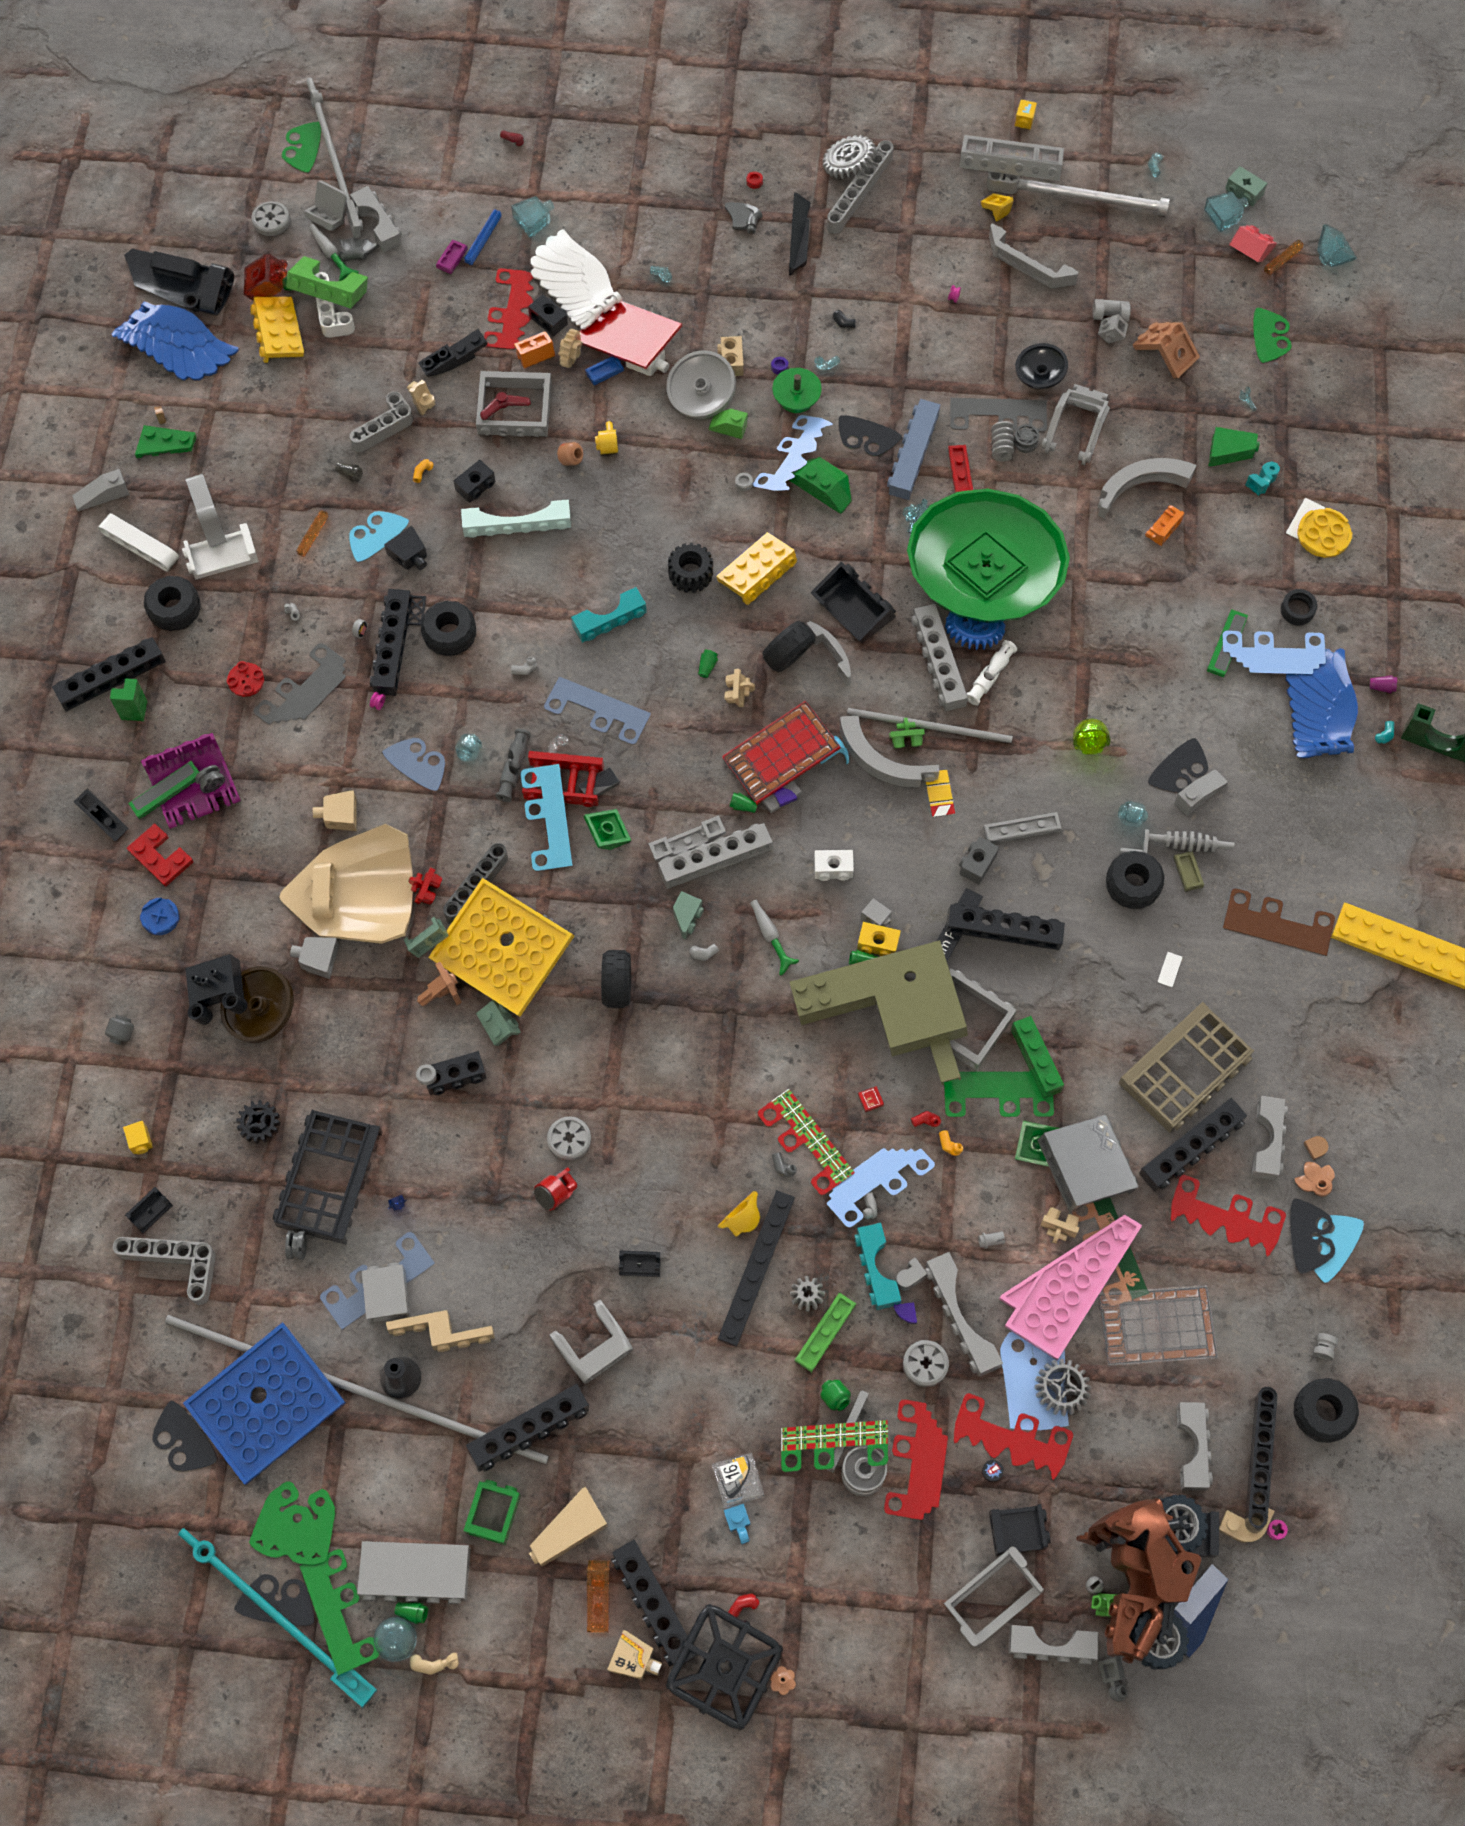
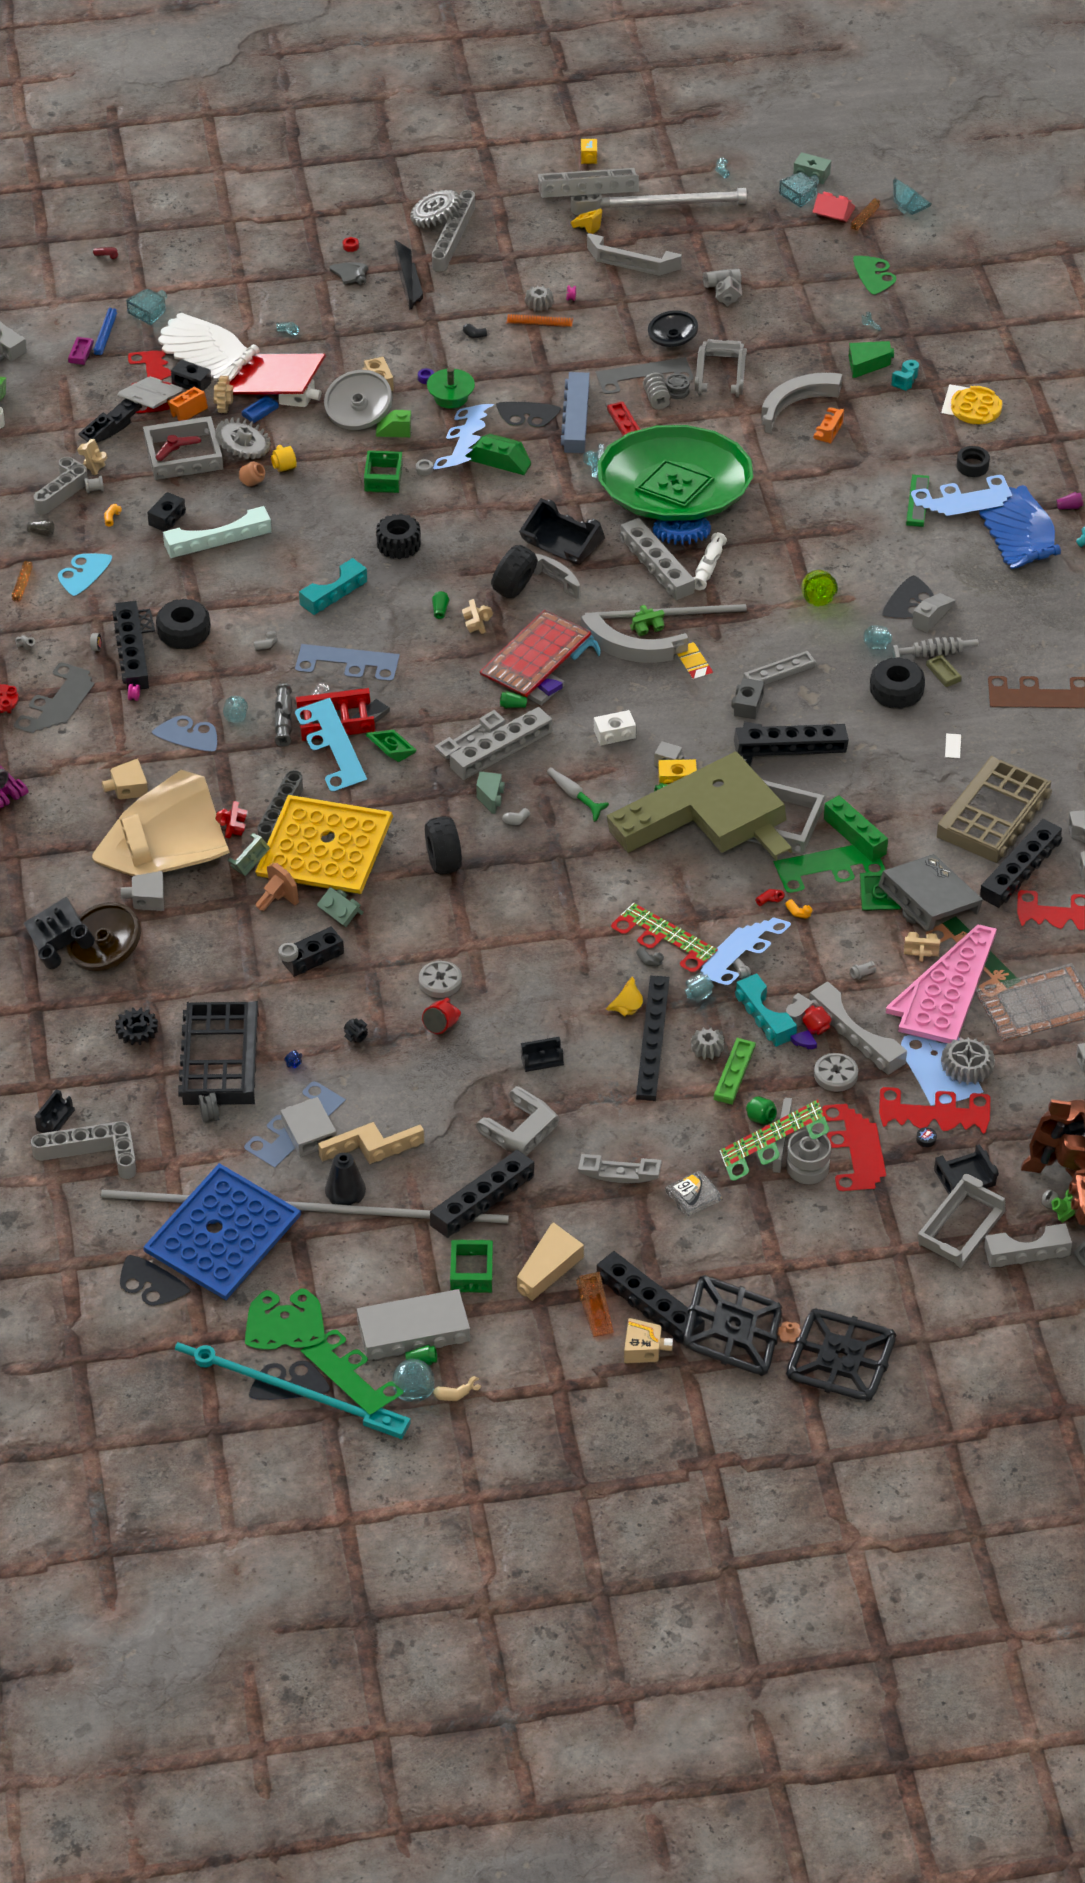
camera: 15 degrees left, 20 degrees down
yellow brick [123,1121,153,1155] -> none
black torso [384,526,427,570] -> none
yellow bracket [716,532,797,605] -> none
dark azure plate [724,1503,751,1544] -> none
red arm [728,1594,759,1617] -> none
clear light blue arm [814,355,841,370] -> none
red tile [858,1086,884,1113] -> none
nougat bracket [1133,322,1200,378] -> none
none -> light grey bush [84,476,104,494]
none -> light grey piece [117,376,185,409]
none -> light grey gear [215,417,271,459]
none -> black gear [344,1018,368,1043]
none -> green window [364,451,403,493]
none -> orange piece [506,314,573,327]
none -> light grey gear [525,285,553,312]
none -> light grey slope [578,1154,662,1183]
none -> clear light blue head [684,973,714,1002]
none -> black plate [786,1308,896,1401]
none -> red head [802,1005,832,1035]

